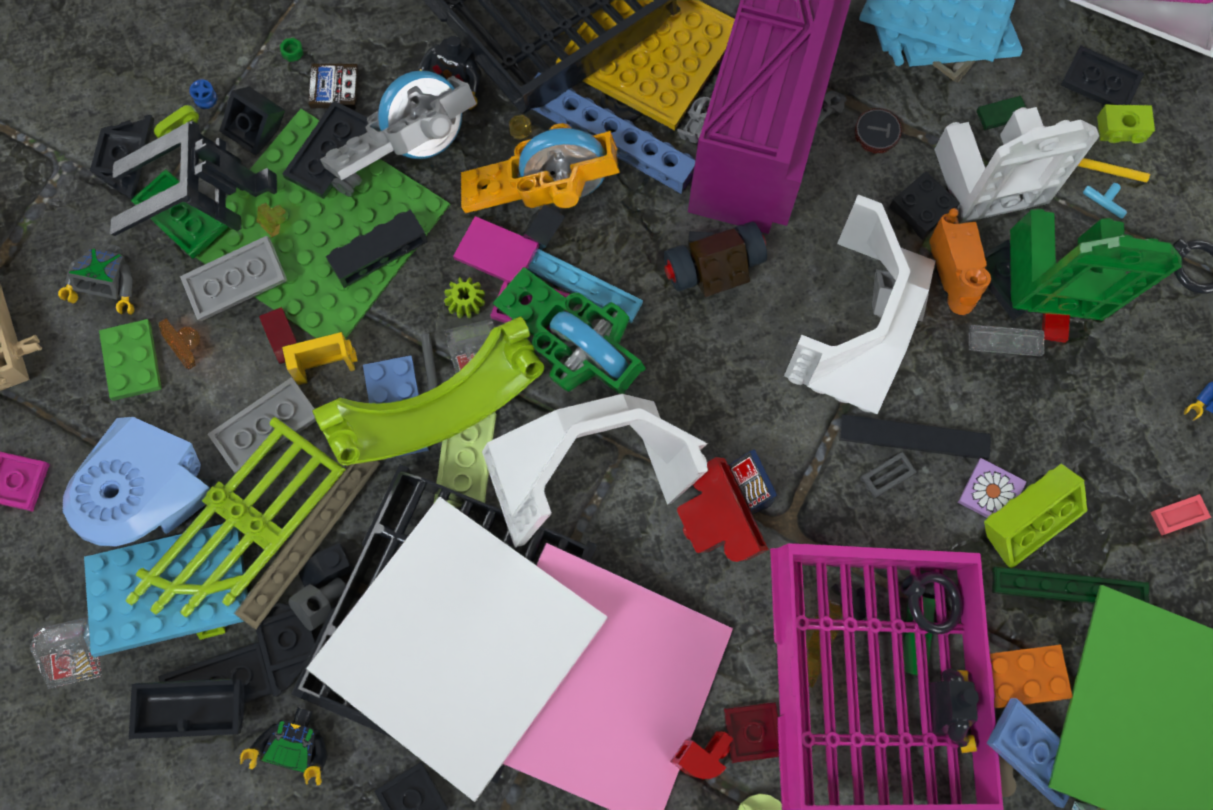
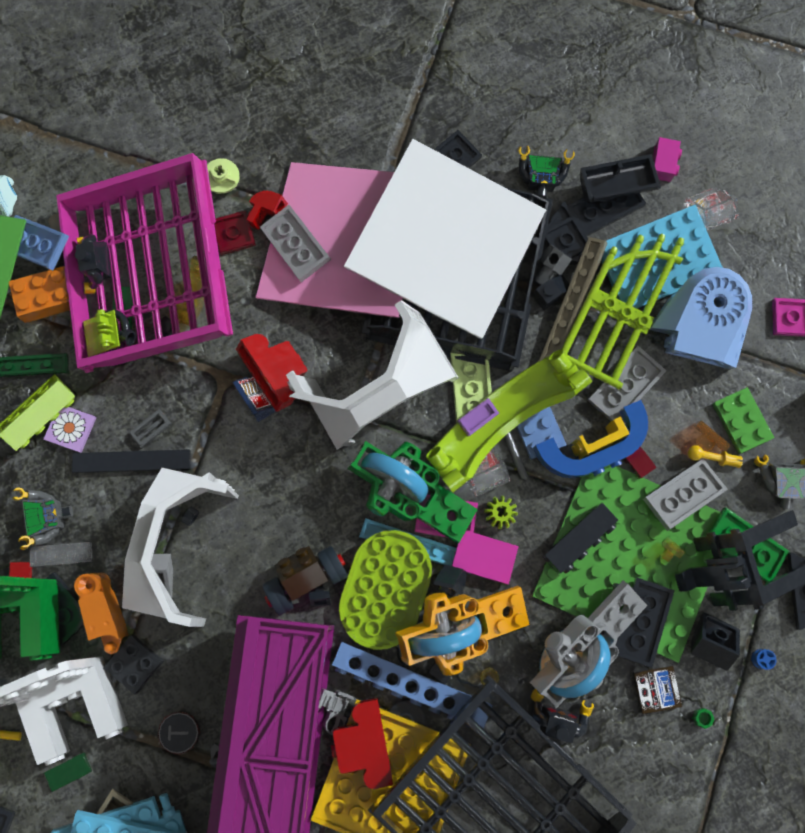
camera: 165 degrees right, 5 degrees up
lime plate [154,105,199,138] -> none
none -> torso [12,488,73,550]
none -> lime hinge [83,309,120,357]
none -> light grey plate [260,205,331,282]
none -> red brick [331,698,393,789]
none -> lime plate [339,530,432,650]
none -> medium lavender tile [457,398,499,436]
none -> blue arch [533,400,648,478]
none -> dark pink brick [653,137,682,182]
none -> yellow pin [687,445,743,468]

